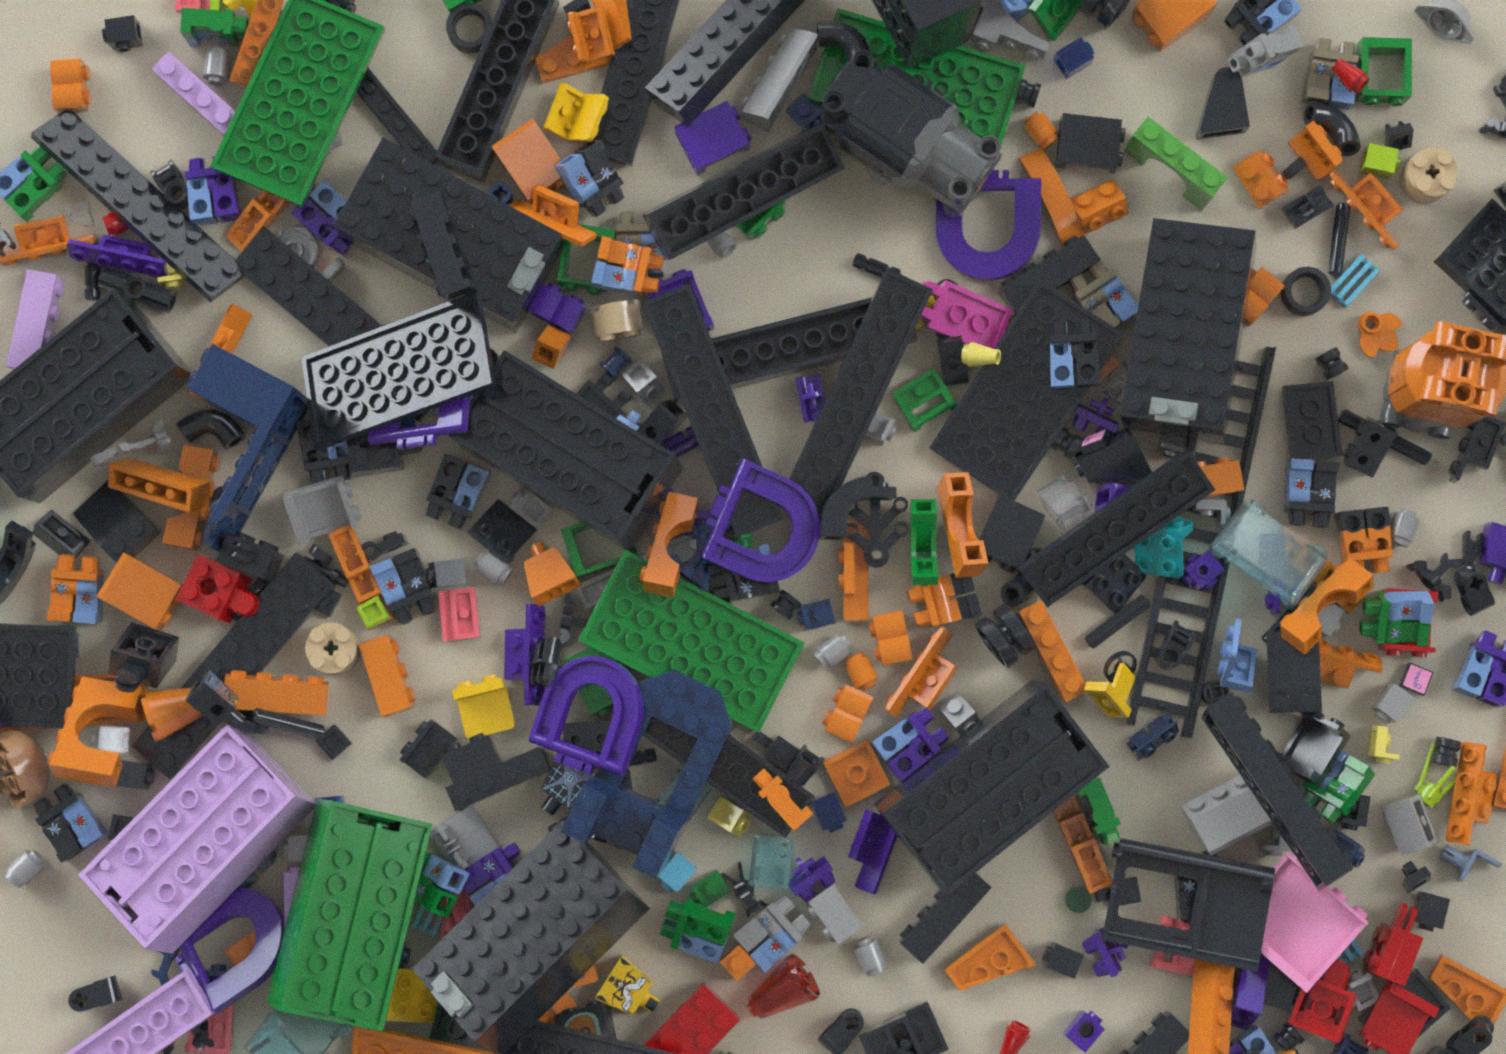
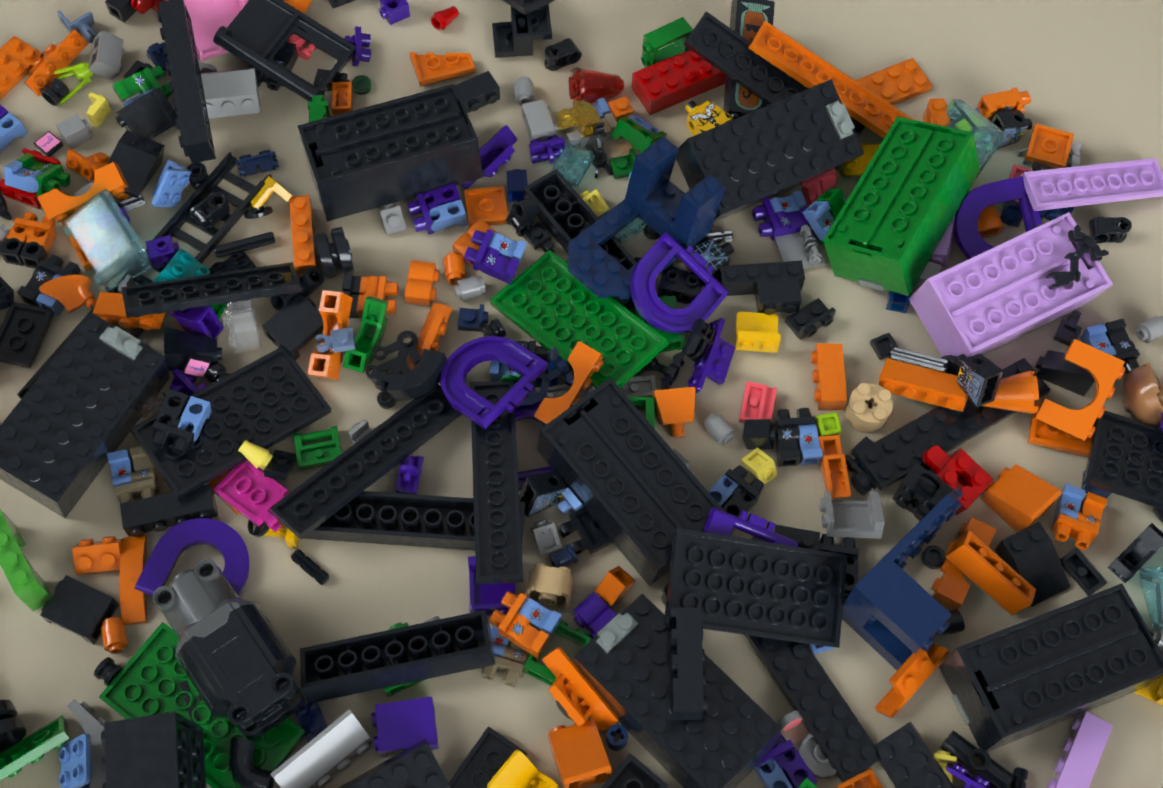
camera: 165 degrees left, 20 degrees down
clear bracket [89,726,130,753] -> none
light grey piece [90,420,171,467] -> none
black brick [108,622,179,693] -> none
black plate [361,531,409,561] -> none
black hinge [467,499,537,564] -> none
hips [554,140,625,217] -> none
orange hips [753,769,814,831] -> none
orange bracket [885,626,958,718] -> none
black brick [1042,941,1084,979] -> none
clear blue brick [1053,37,1094,80] -> none
black tile [1401,861,1431,894] -> none
none -> orange arm [39,275,97,313]
none -> sand blue plate [316,327,355,353]
none -> dark purple hips [464,229,527,285]
none -> clear yellow brick [556,101,601,138]
none -> light yellow bracket [741,447,778,485]
none -> black piece [1046,225,1109,290]

